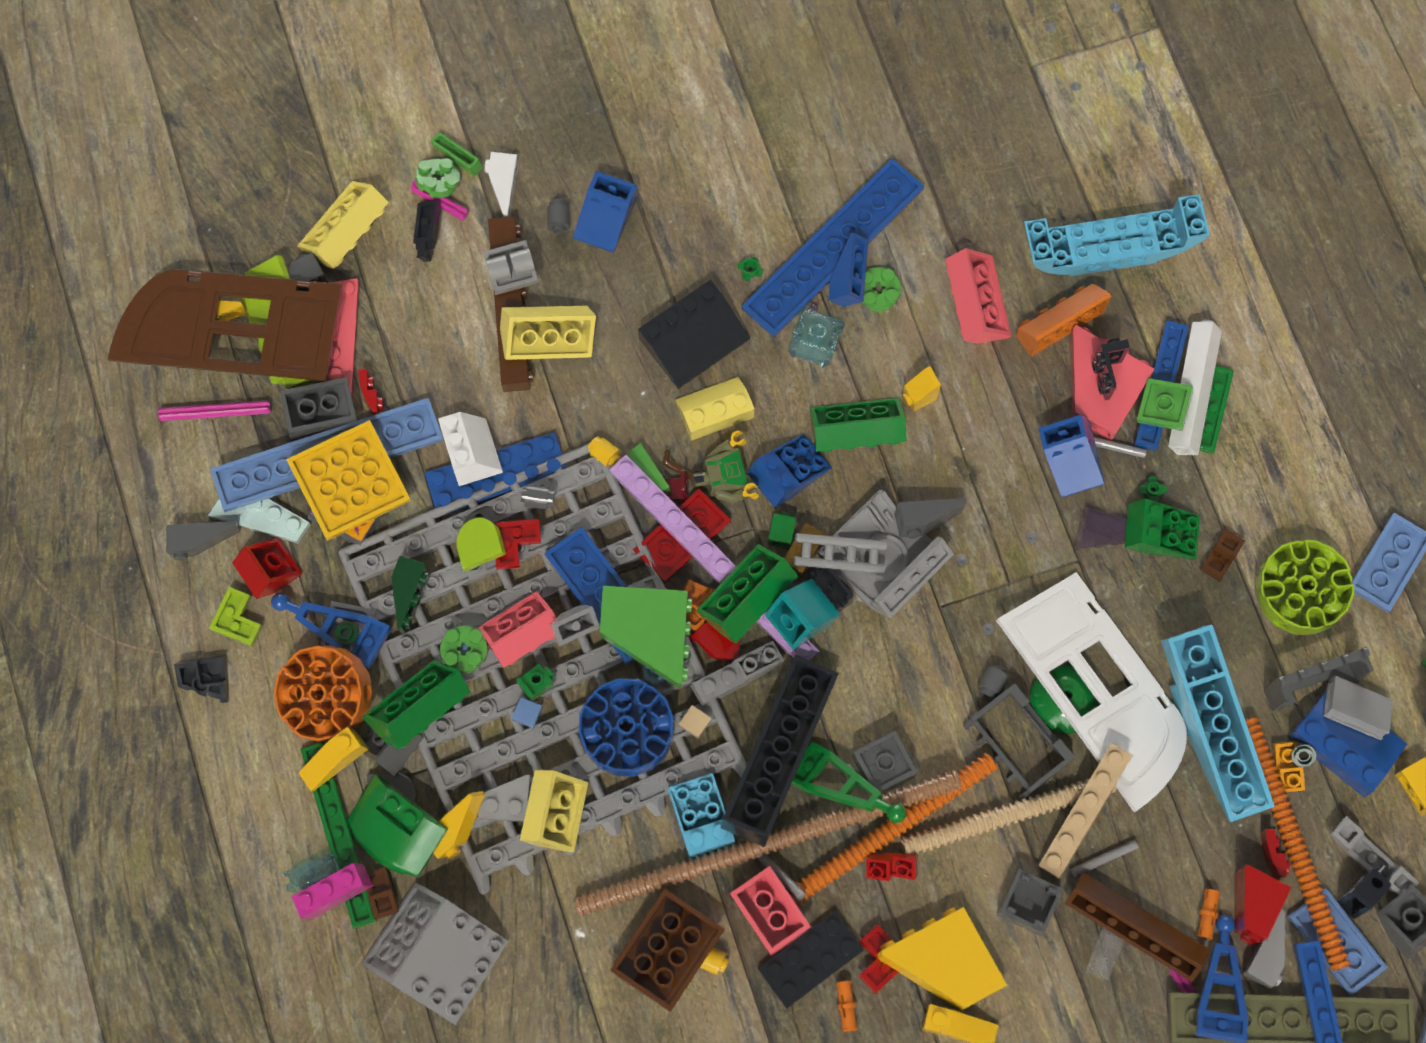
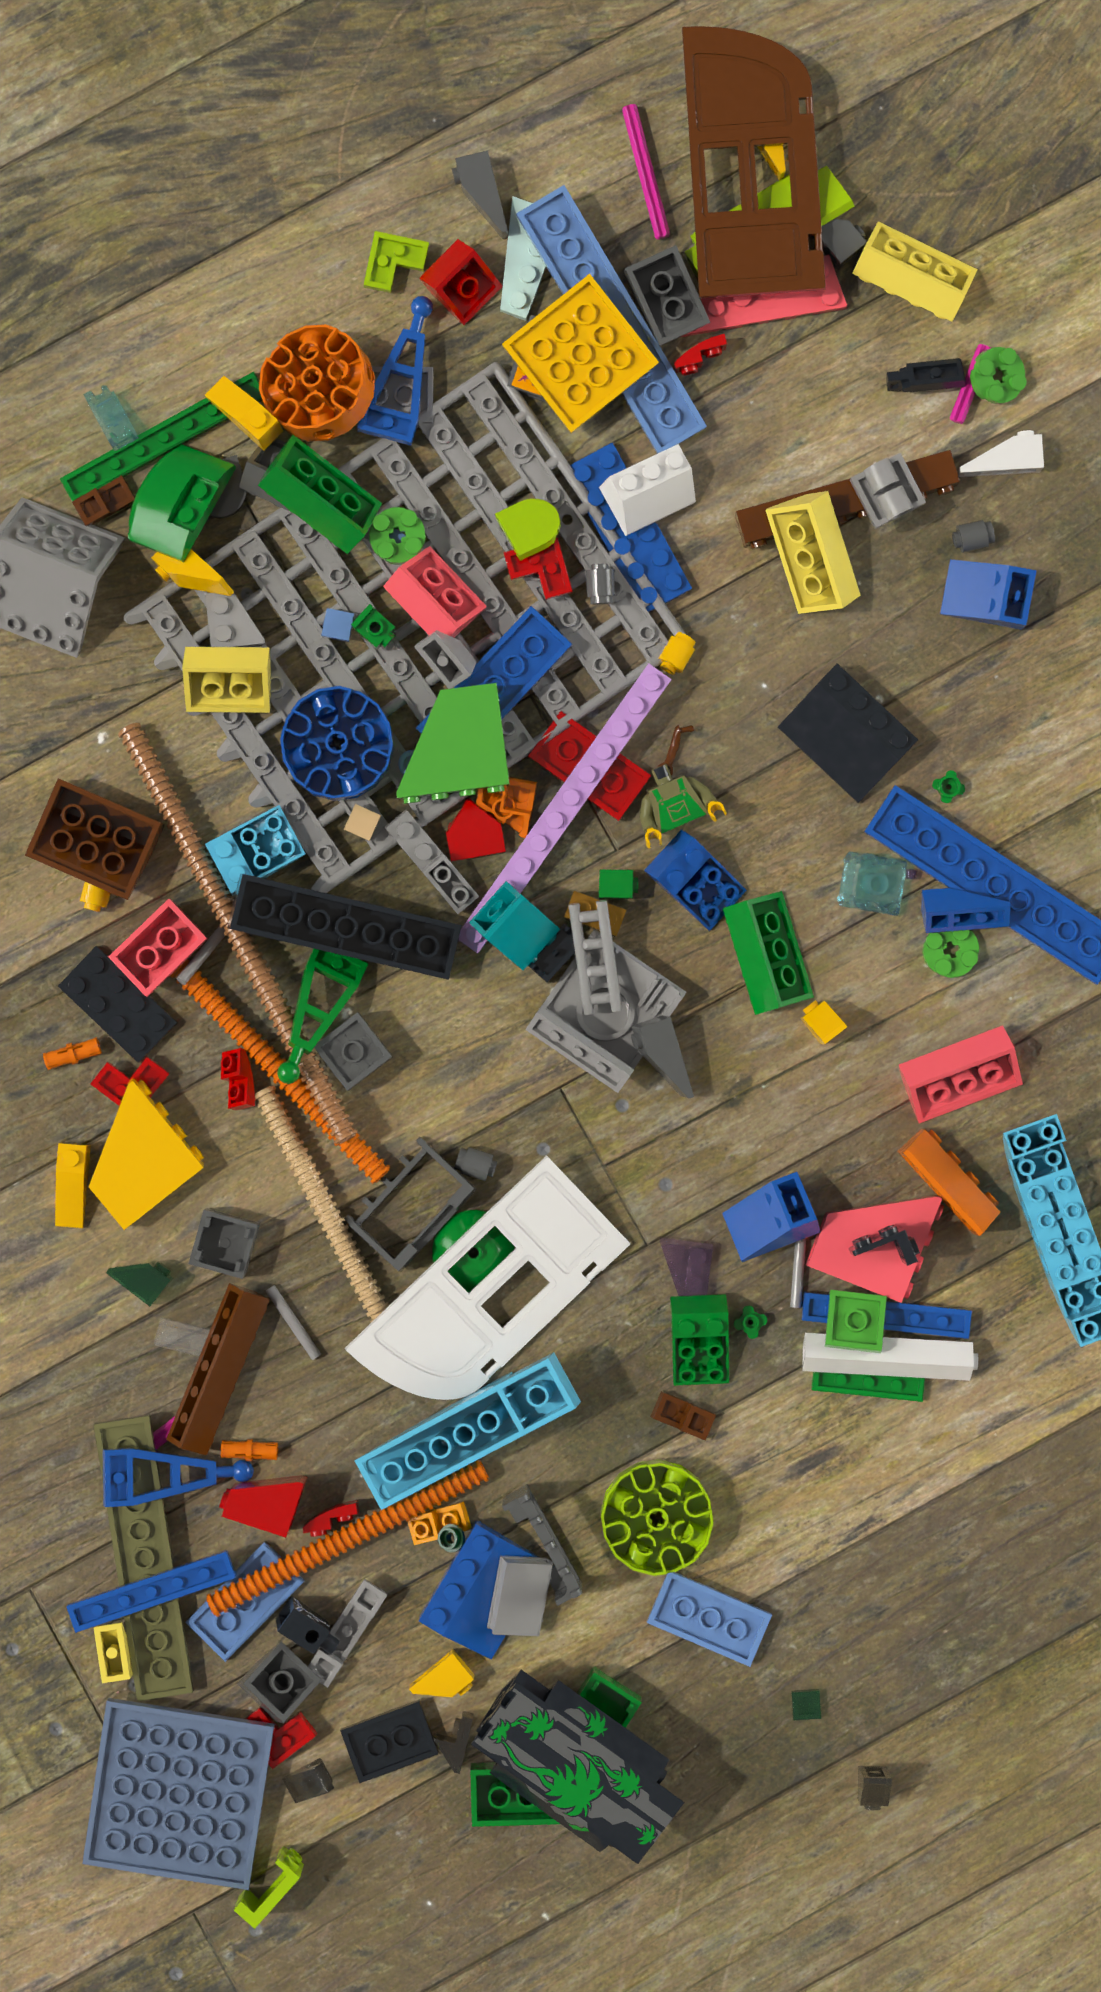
camera: 75 degrees right, 15 degrees up
black slope [174,655,228,703] -> none
dark pink brick [291,863,373,919] -> none
dark green plate [335,622,359,646] -> none
dark green slope [391,556,430,634] -> none
bright green piece [431,132,483,178] -> none
bright green piece [626,443,671,496] -> none
dark red bracket [664,470,688,501] -> none
light yellow slope [675,377,755,441] -> none
green slope [696,544,798,644] -> none
tan plate [1039,743,1134,879] -> none
light grey slope [1242,909,1285,989] -> none
none -> clear green slope [106,1261,174,1307]

